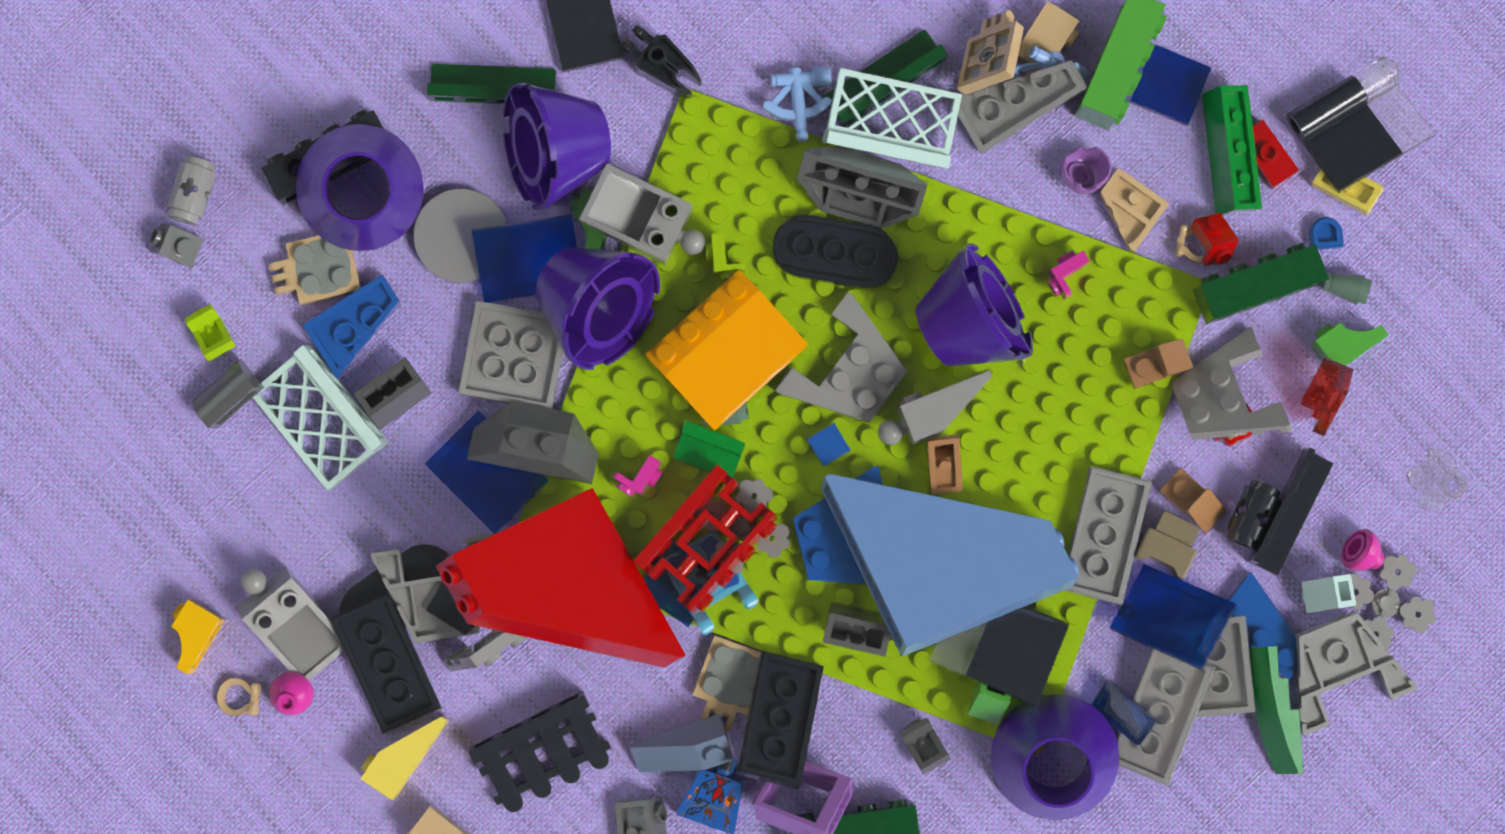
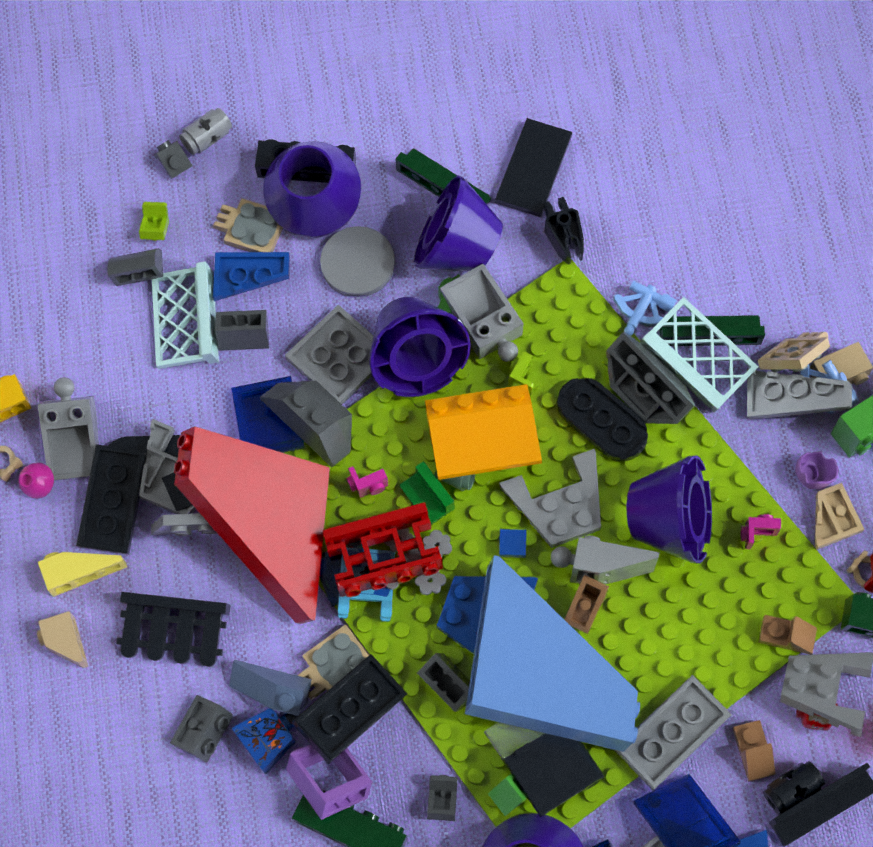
camera: 40 degrees right, 15 degrees down
clear blue piece [472,214,577,303] -> none
dark tan piece [1134,511,1200,580] -> none

